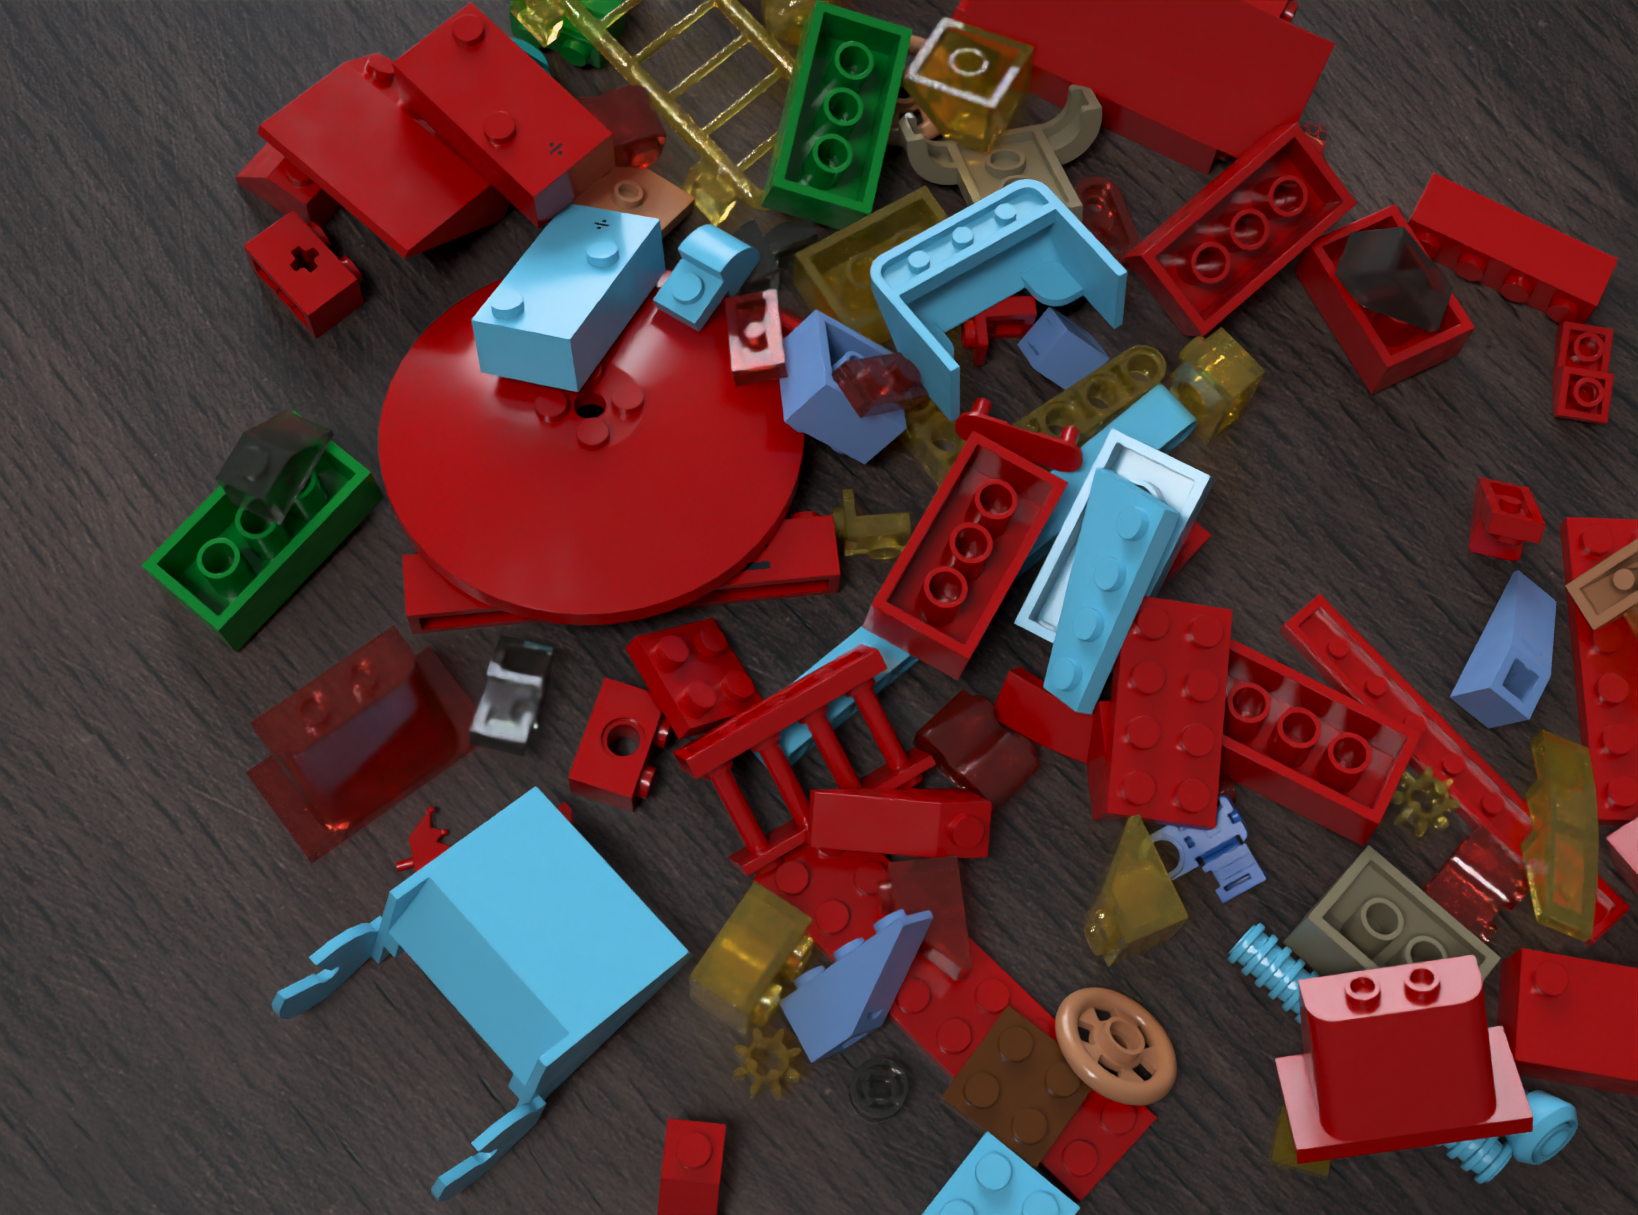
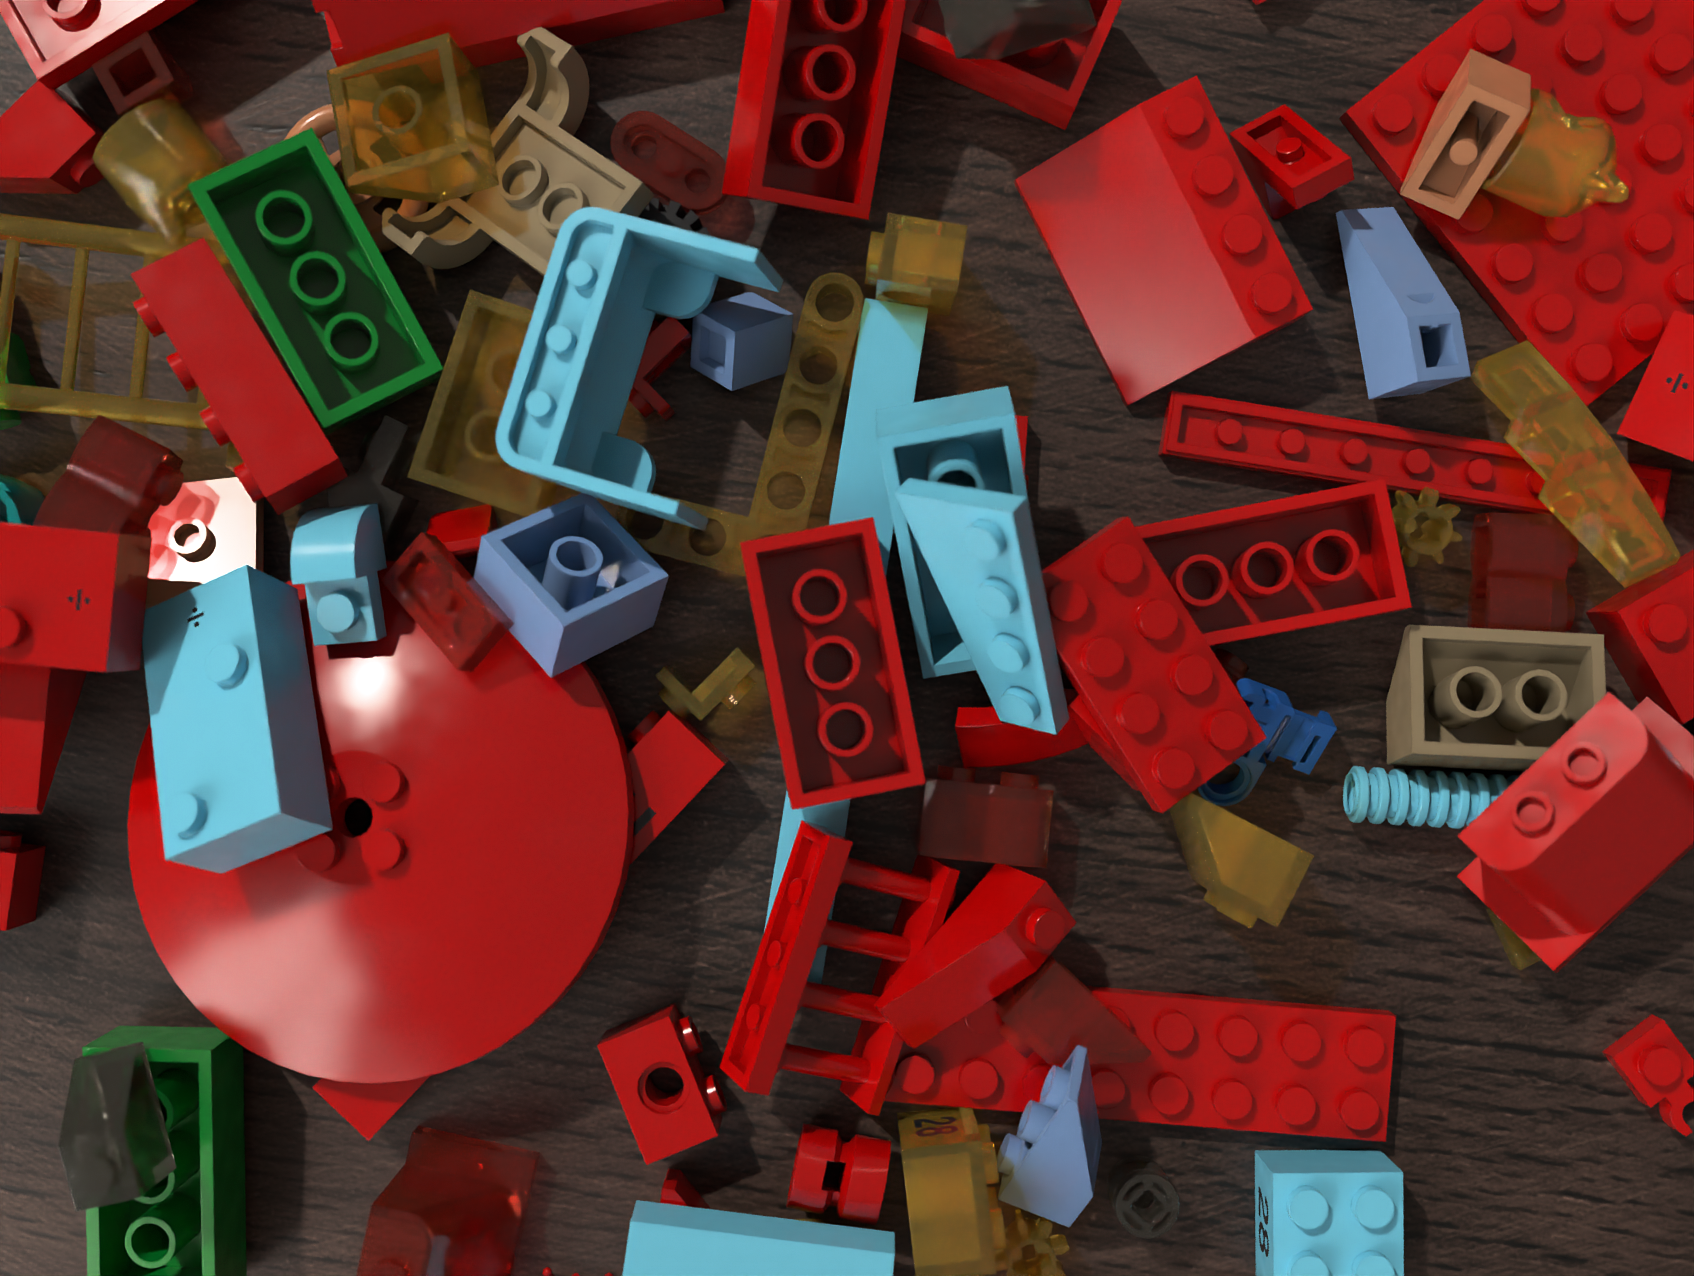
camera: 30 degrees left, 20 degrees up
clear smoke brick [470,635,554,756] -> none
red plate [625,618,763,740] -> none
clear red plate [831,352,929,418] -> none
reddish brown plate [939,1006,1092,1170] -> none
red piece [955,398,1084,472] -> none
nougat plate [1055,987,1177,1106] -> none
none -> red brick [131,237,348,515]
none -> red wheel [786,1123,891,1226]
none -> red slope [1014,75,1313,407]

